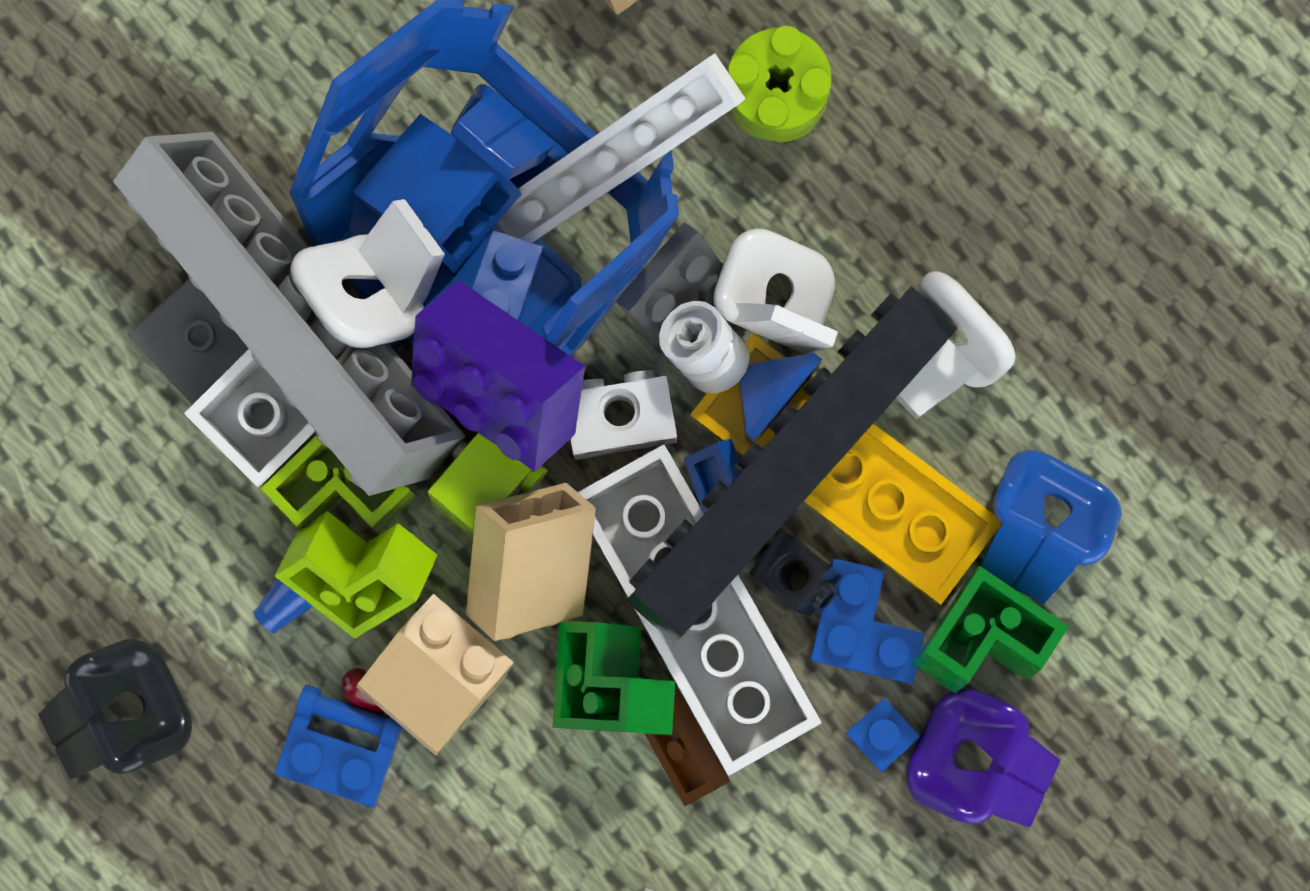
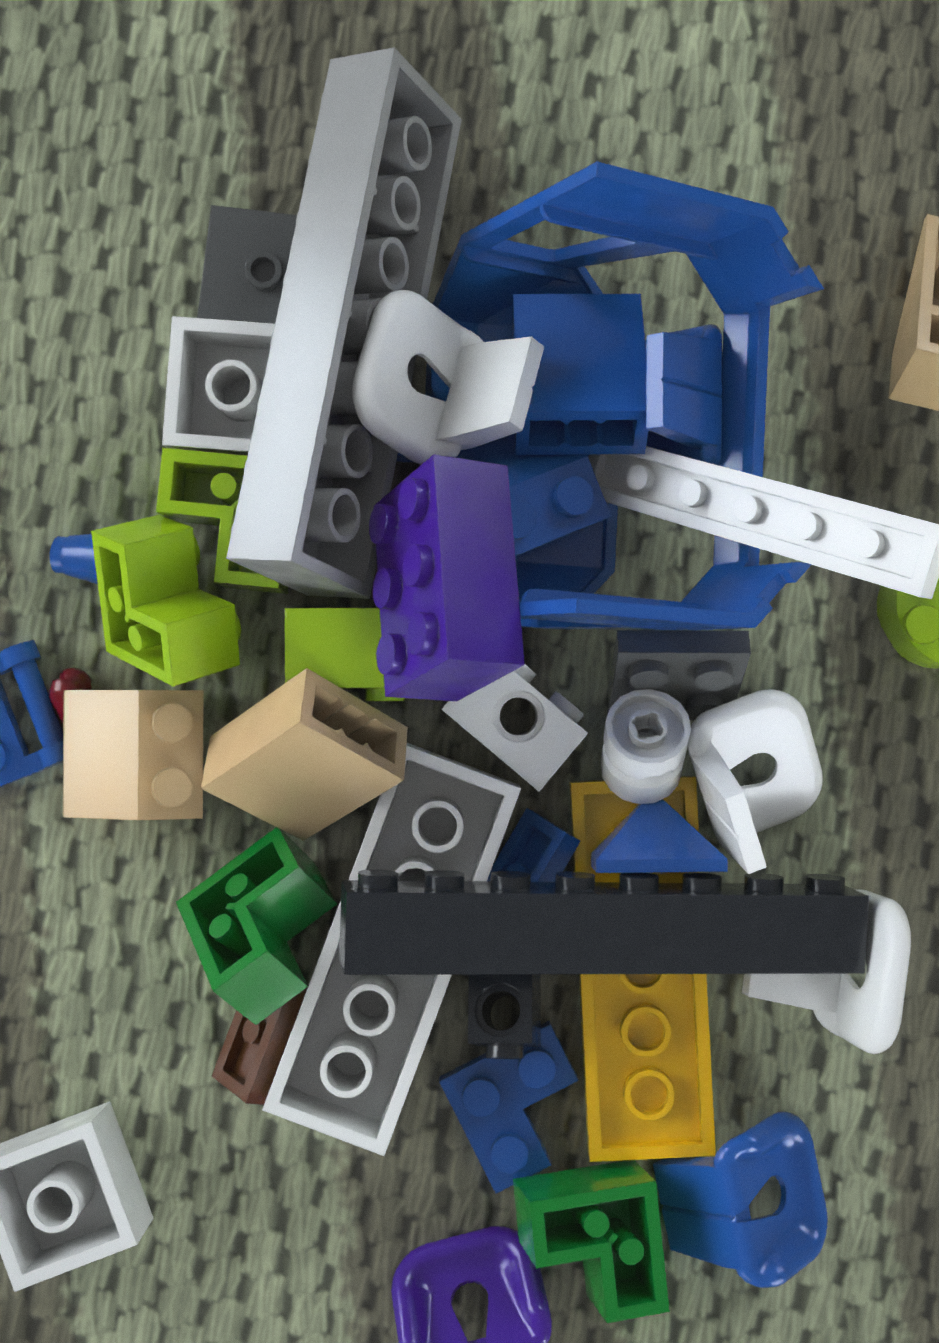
camera: 50 degrees right, 5 degrees up
blue plate [845,698,920,772] -> none

